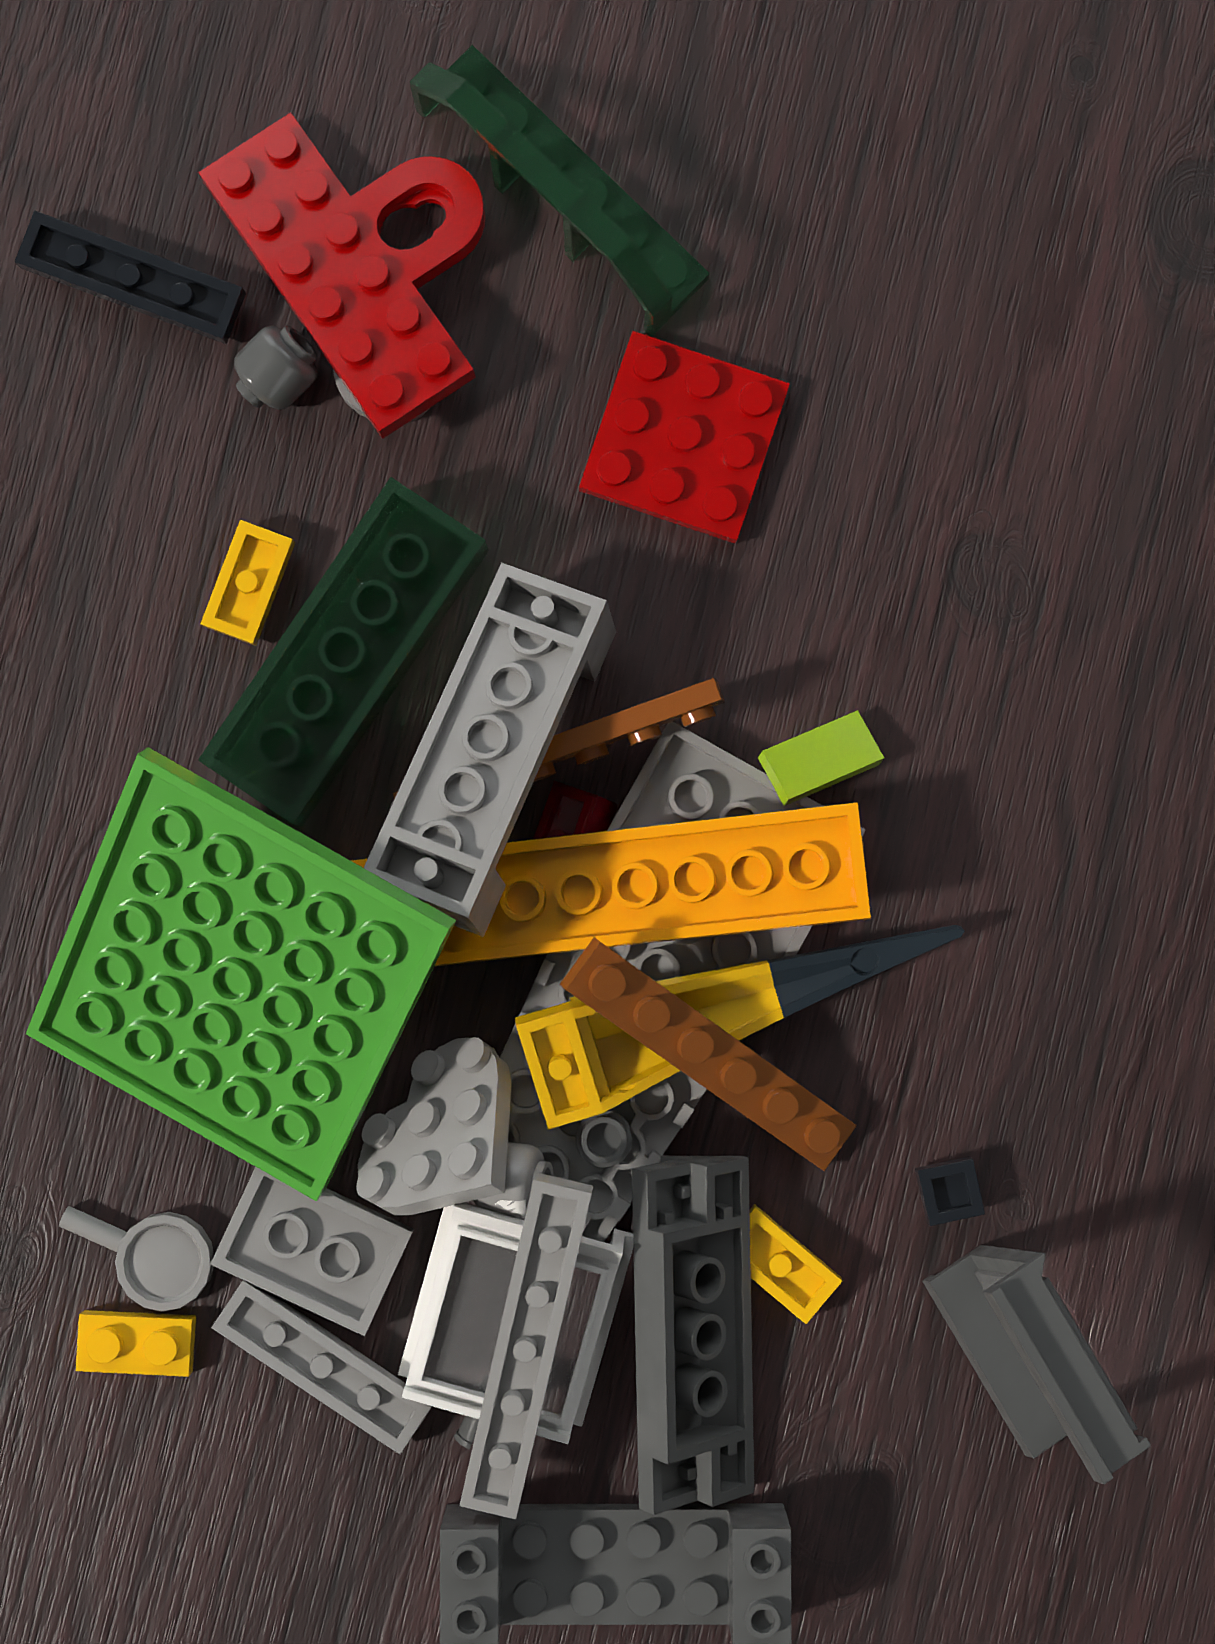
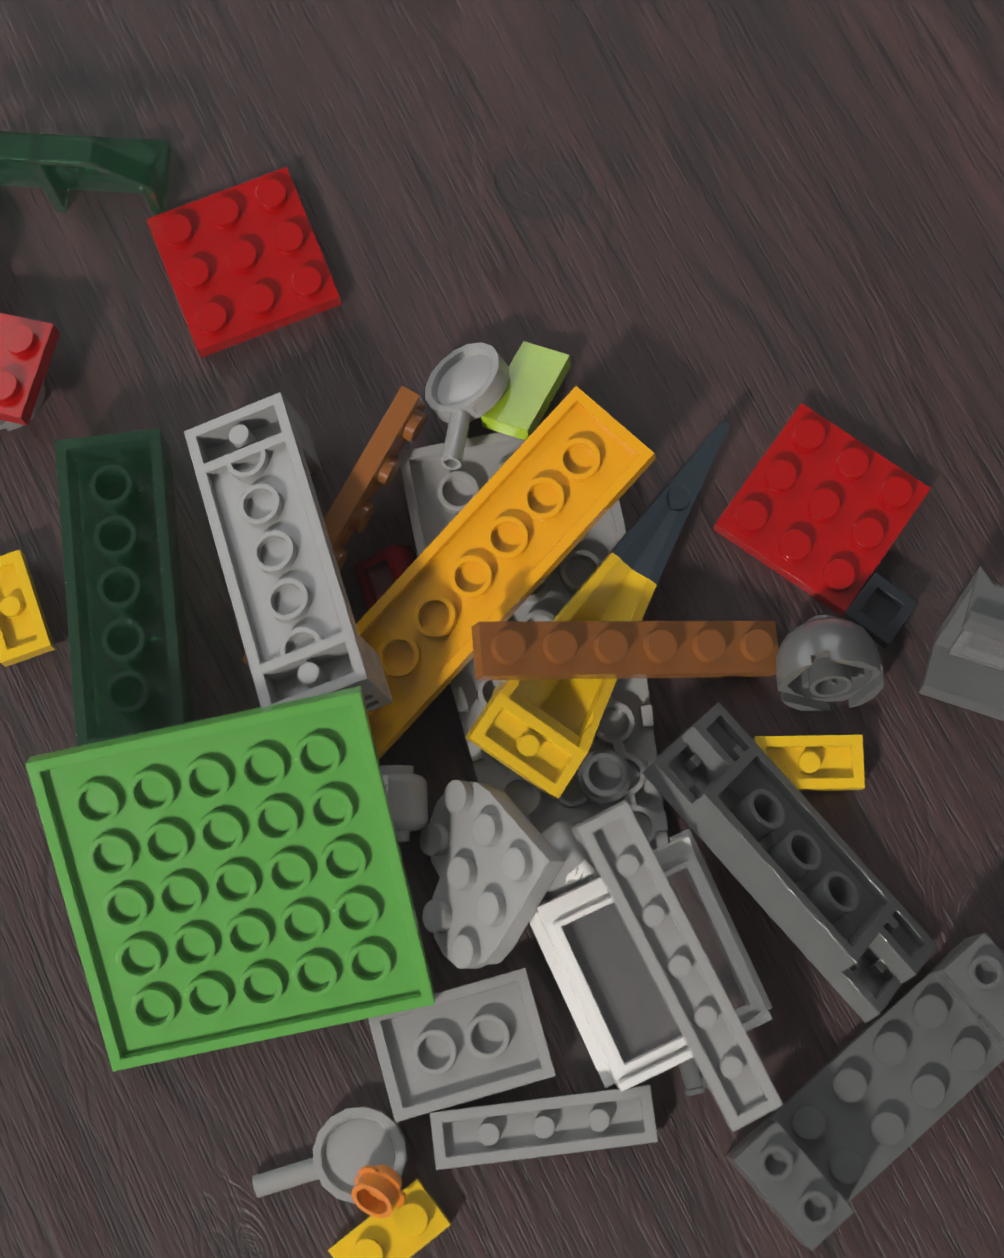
camera: 35 degrees left, 10 degrees down
none -> orange plate [351,1164,406,1218]
none -> light grey head [380,765,428,843]
none -> light grey piece [425,342,509,470]
none -> red plate [713,403,931,616]
none -> dark grey cylinder [776,615,884,713]

